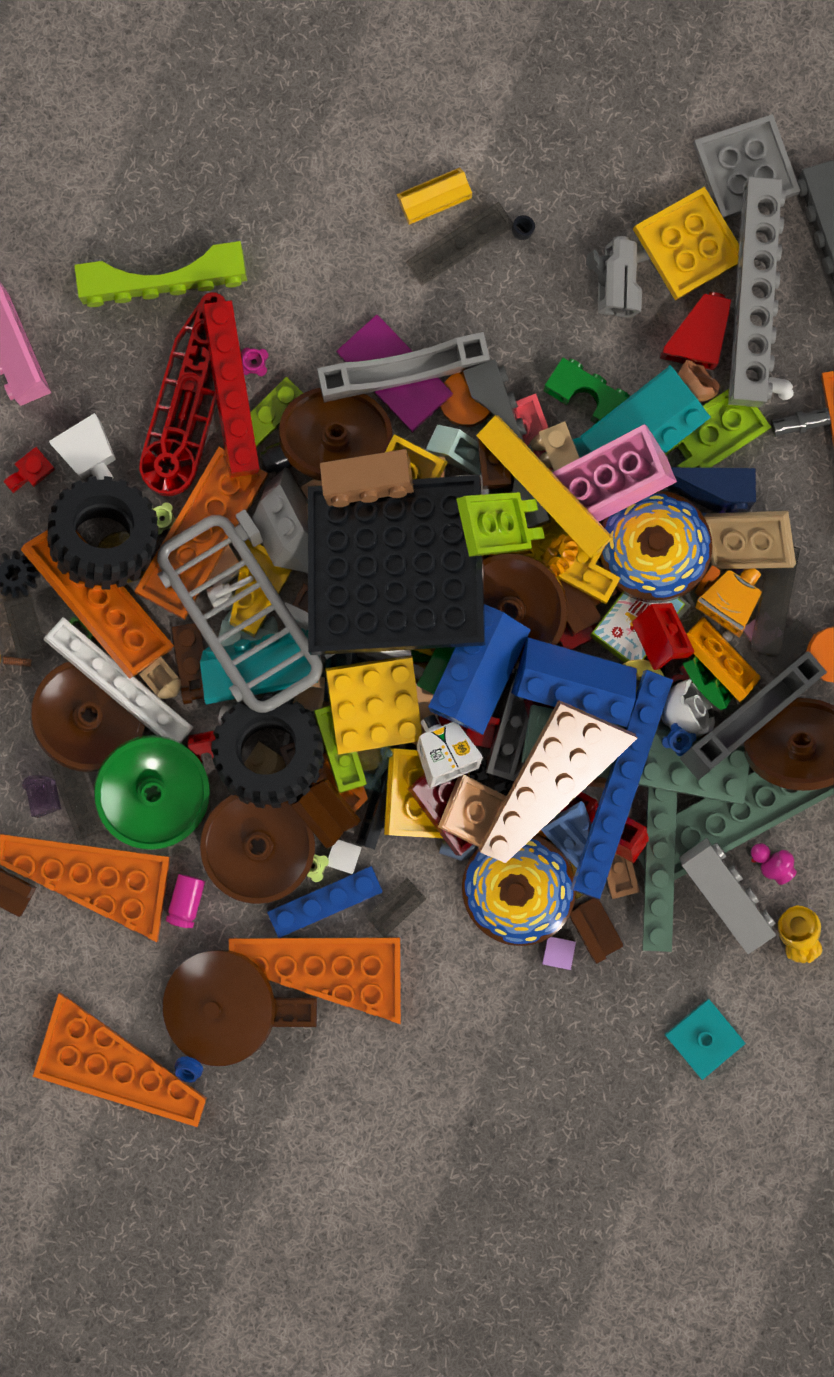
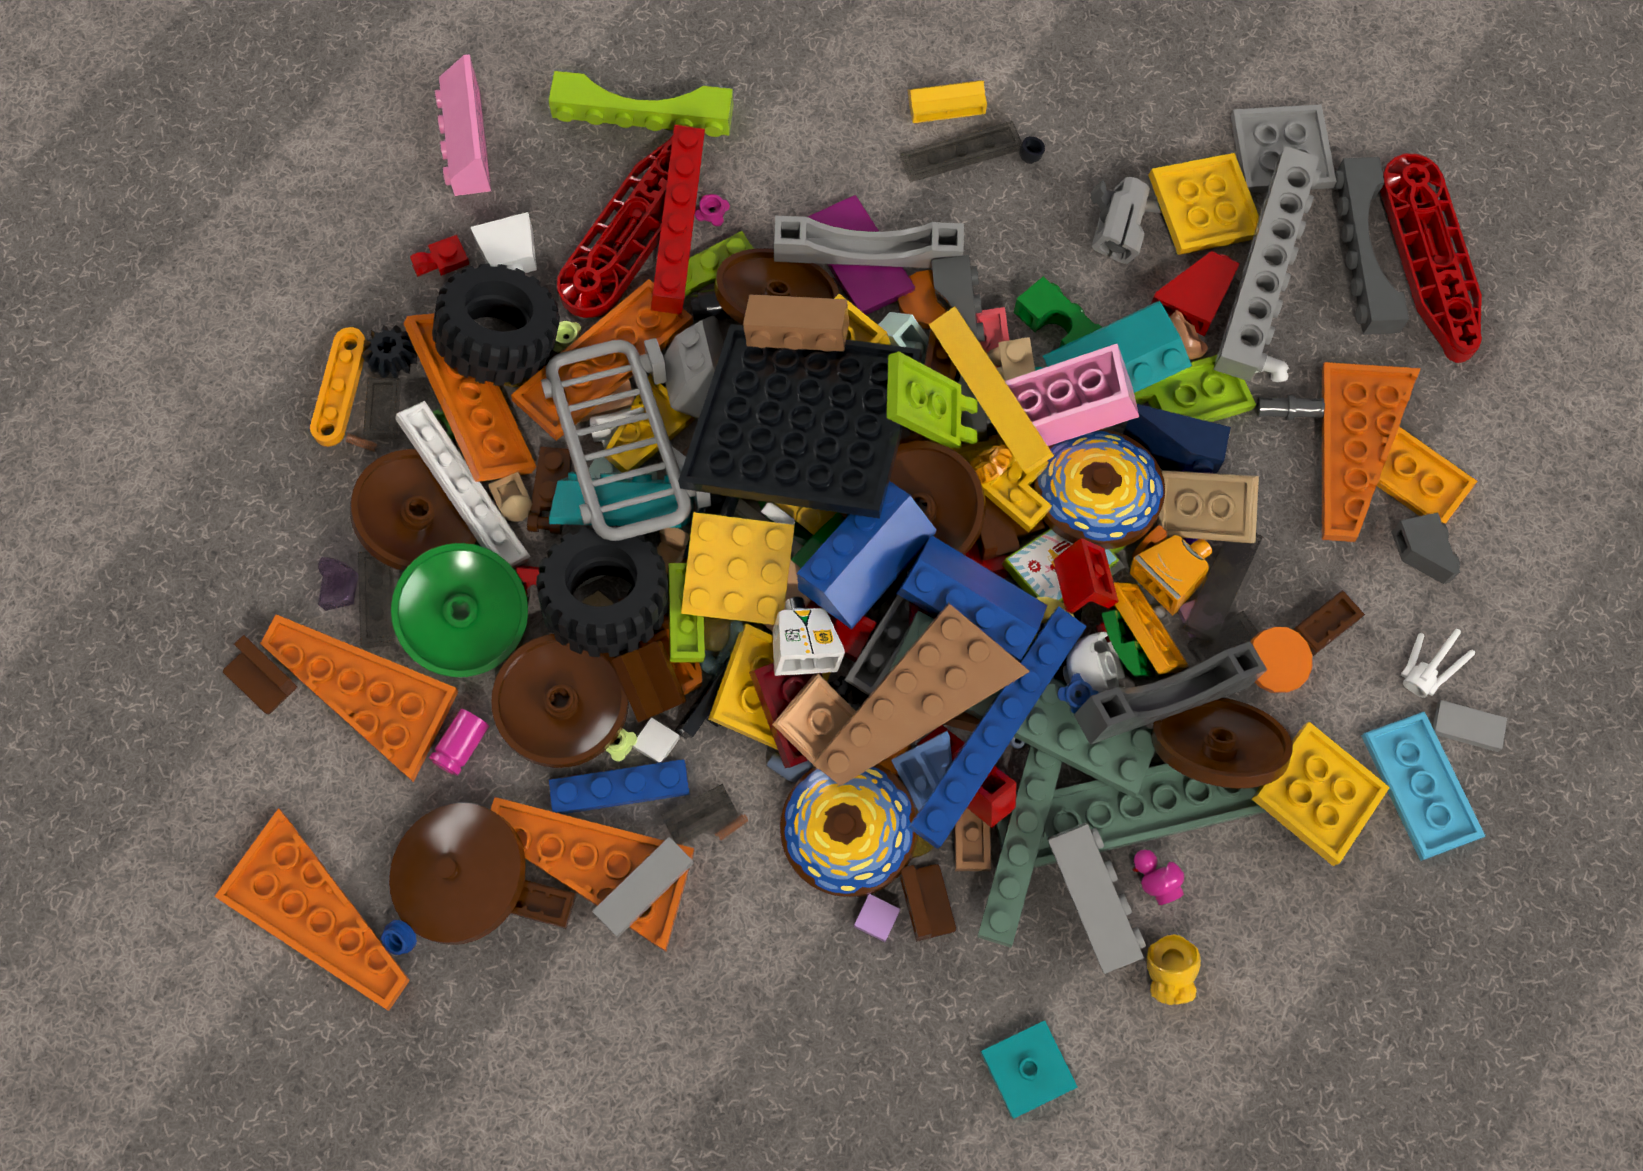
camera: 15 degrees right, 15 degrees down
none -> light grey tile [592,837,694,938]
none -> nougat leg [715,814,748,841]

